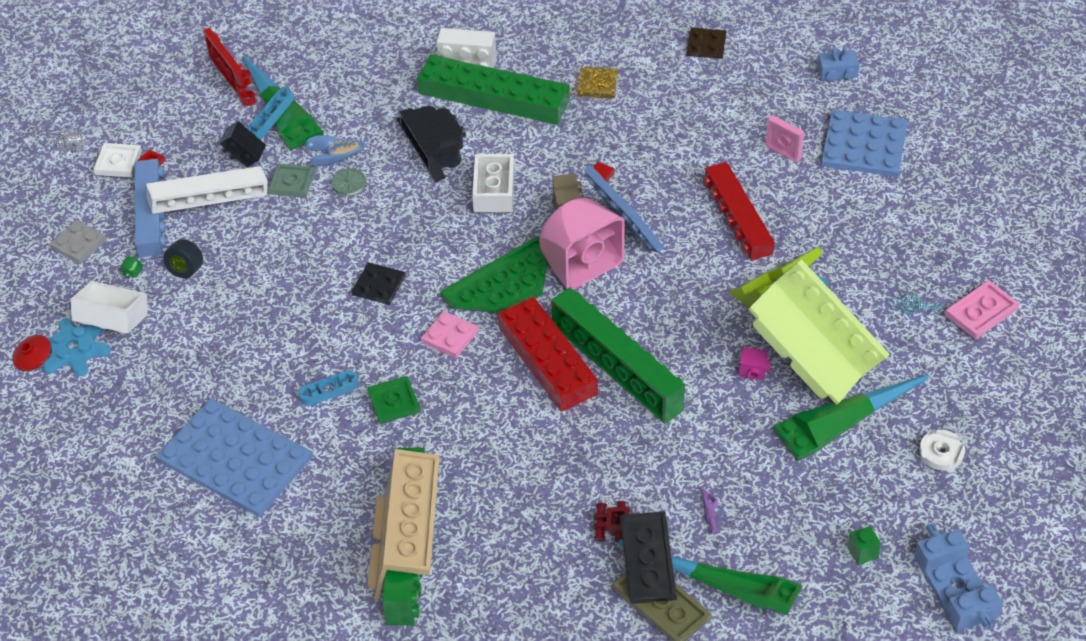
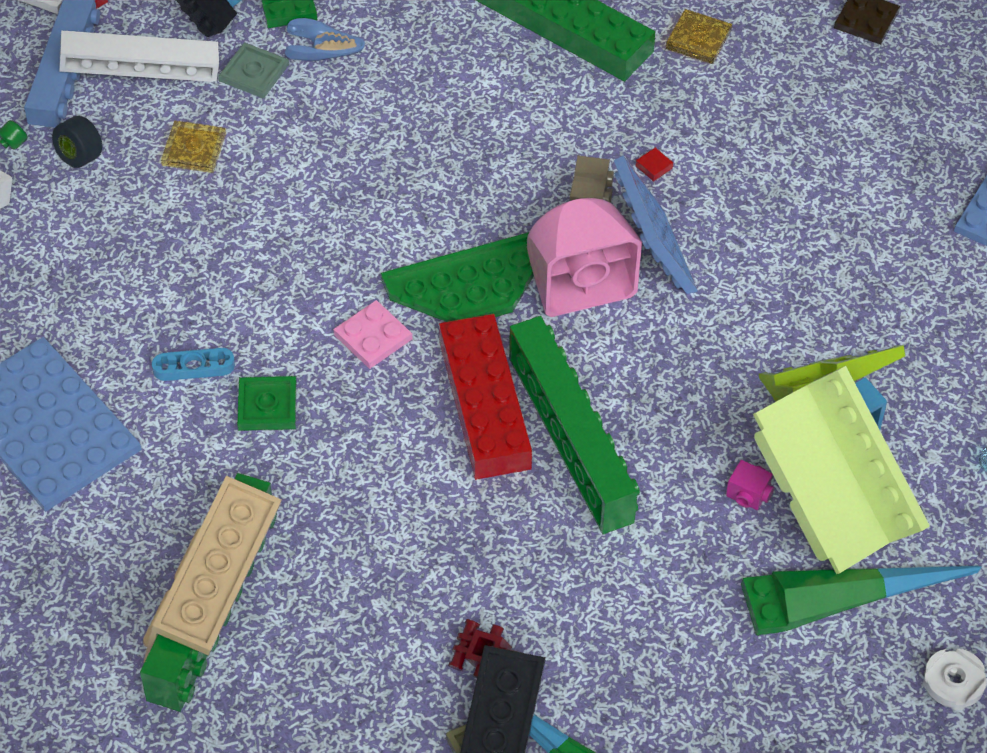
camera: 15 degrees right, 5 degrees up
sand green wheel [331,168,366,196] -> none
black plate [352,262,406,305] -> none
black brick [396,106,466,182] -> none
white brick [472,154,515,212] -> none
medium lavender hand [700,488,718,533] -> none
red brick [703,162,775,261] -> none
bright pink plate [766,115,804,163] -> none
none -> clear yellow plate [161,120,226,173]

